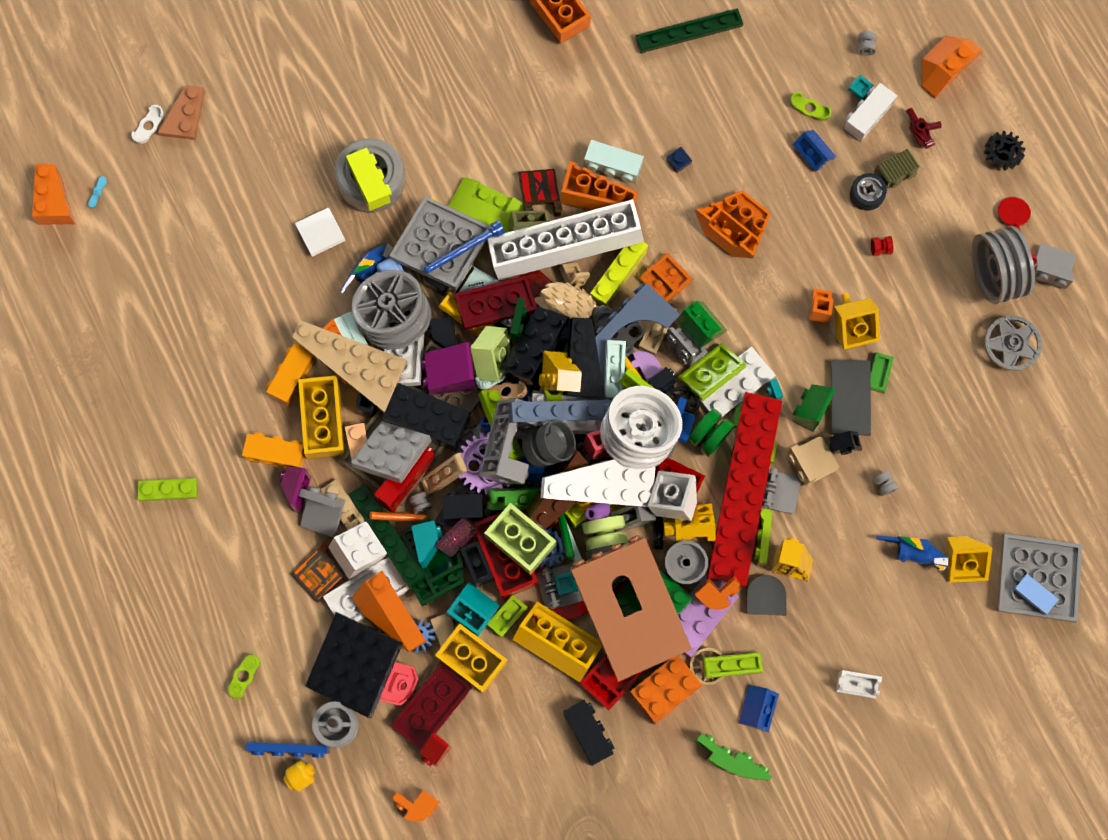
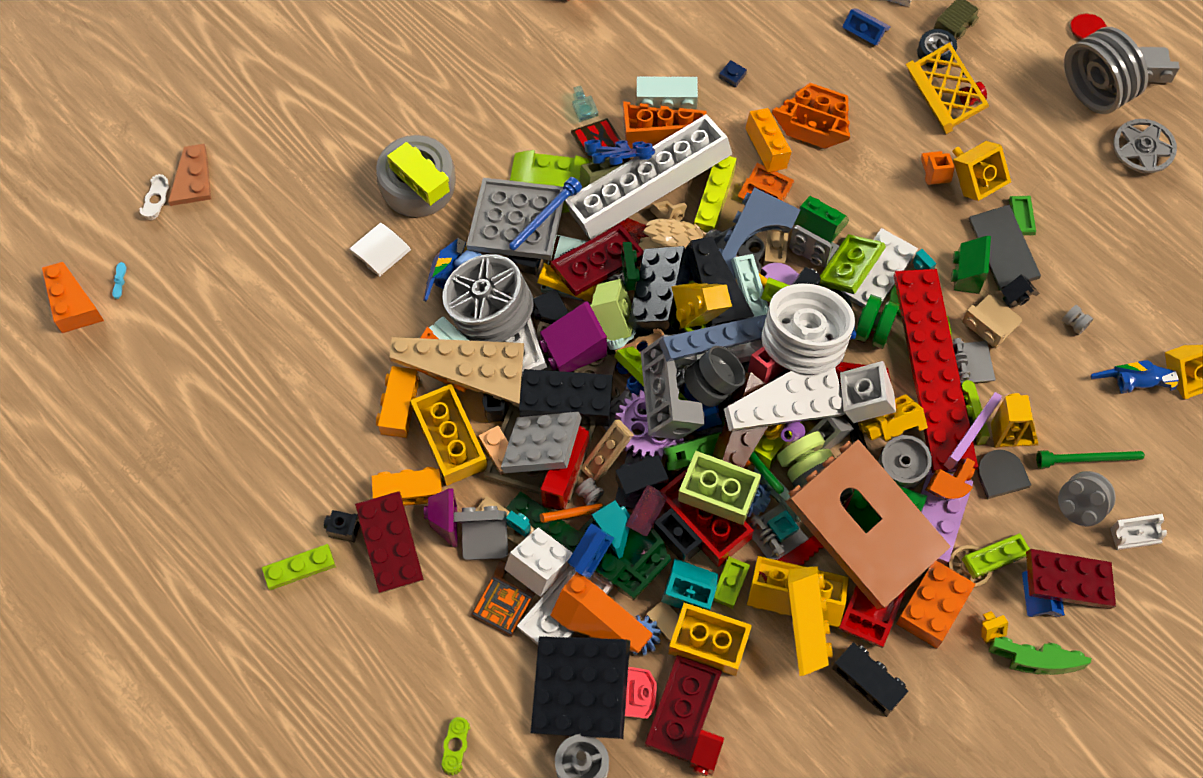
camera: 15 degrees left, 10 degrees down
none -> black brick [323,510,360,543]
none -> dark red plate [355,491,424,593]
none -> teal plate [506,511,531,538]
none -> blue panel [568,524,614,578]
none -> clear light blue plate [572,86,598,122]
none -> blue plant [584,140,655,165]
none -> light orange brick [745,108,792,172]
none -> yellow slope [788,566,833,676]
none -> yellow fence [906,42,989,134]
none -> lavender tile [943,392,1002,470]
none -> yellow tile [981,611,1008,643]
none -> dark red plate [1026,549,1116,609]
none -> green piece [1036,450,1145,469]
none -> light grey wheel [1058,471,1116,526]

